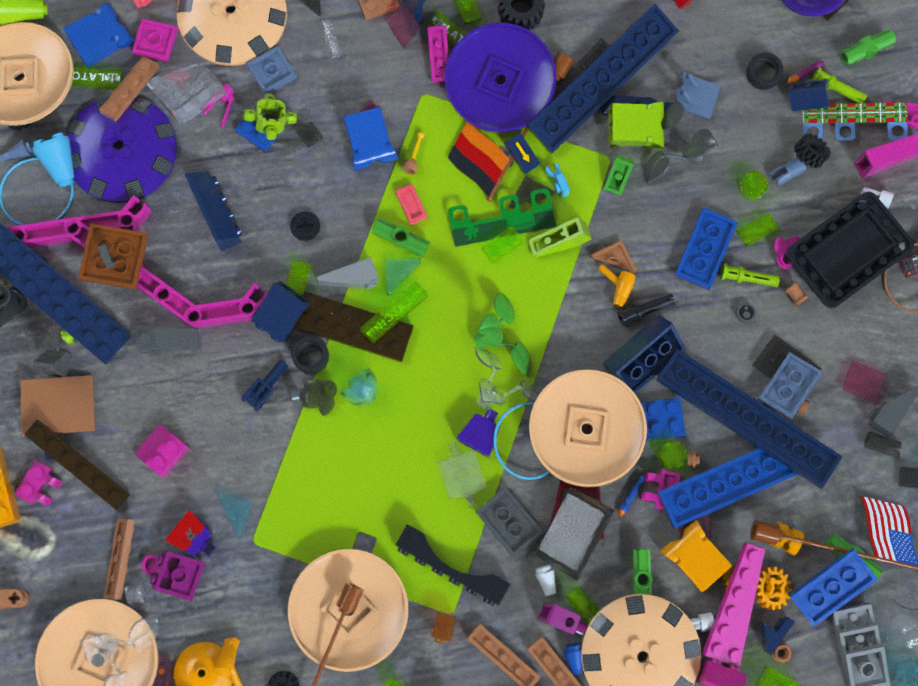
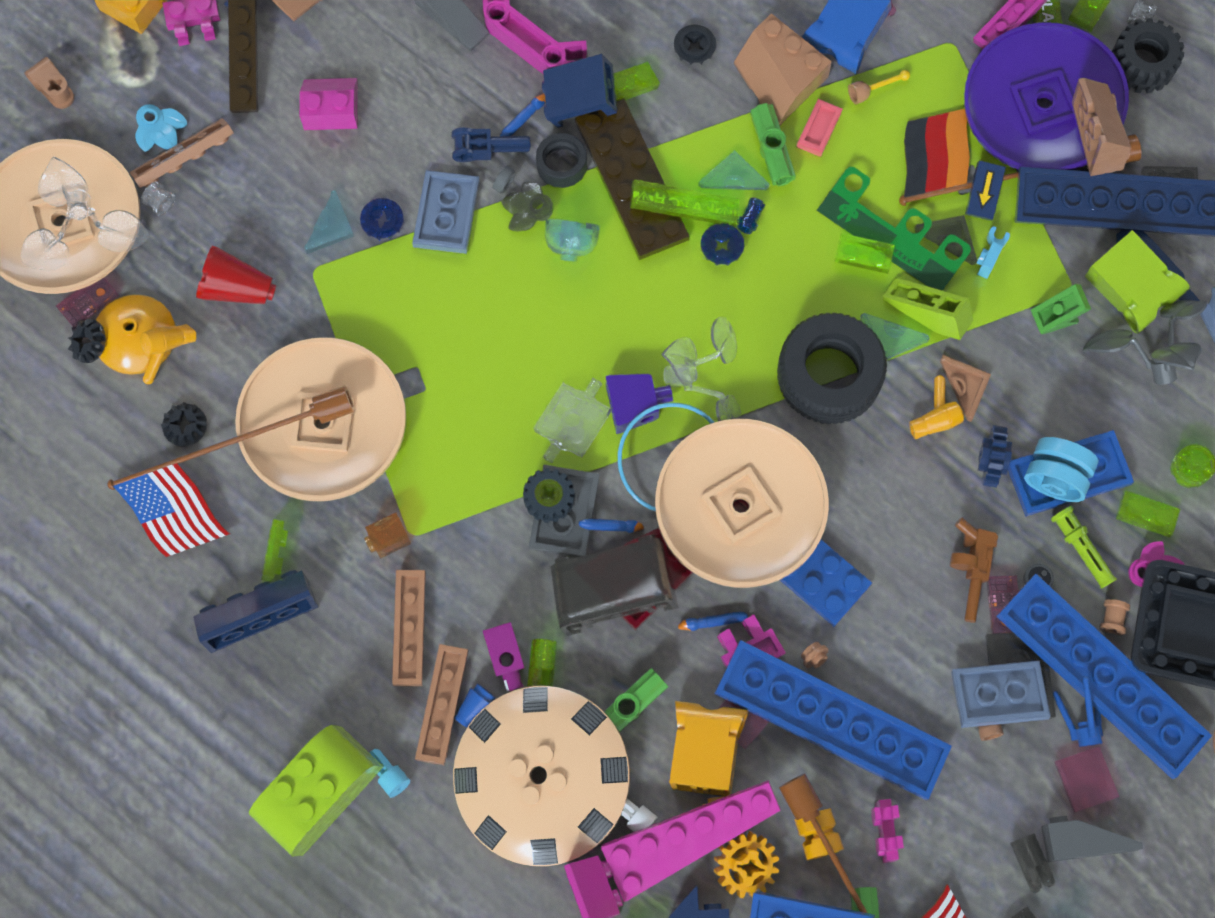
camera: 55 degrees right, 5 degrees down
dark pink tile [141,555,159,575] -> none
magenta plate [149,550,205,601] -> none
torso [165,510,217,557] -> none
light grey slope [317,257,379,289] -> none
black arch [395,524,511,607] -> none
bright green plant [474,293,530,376] -> none
white cone [535,565,556,596] -> none
dark blue slope [602,315,686,393] -> none
black pin [617,293,675,326] -> none
dark blue plate [656,349,843,489] -> none
clear neon green brick [656,441,688,470] -> none
none -> medium azure plate [135,104,187,152]
none -> red cone [196,246,277,304]
none -> clear blue gear [360,198,404,241]
none -> sand blue tile [412,170,480,254]
none -> blue piece [500,93,546,136]
none -> black wheel [523,468,575,523]
none -> blue piece [579,518,644,533]
none -> clear blue gear [701,224,744,266]
none -> nougat wedge [734,13,832,126]
none -> pin [737,198,765,234]
none -> black tyre [777,313,887,424]
none -> clear light blue tile [860,313,930,360]
none -> dark pink plate [871,799,904,863]
none -> dark orange piece [950,517,998,623]
none -> dark blue gear [978,425,1012,488]
none -> clear pink tile [987,575,1018,635]
none -> blue plate [996,574,1212,779]
none -> medium azure wheel [1024,437,1099,502]
none -> blue plant [1053,676,1103,747]
none -> nougat wedge [1072,78,1131,176]

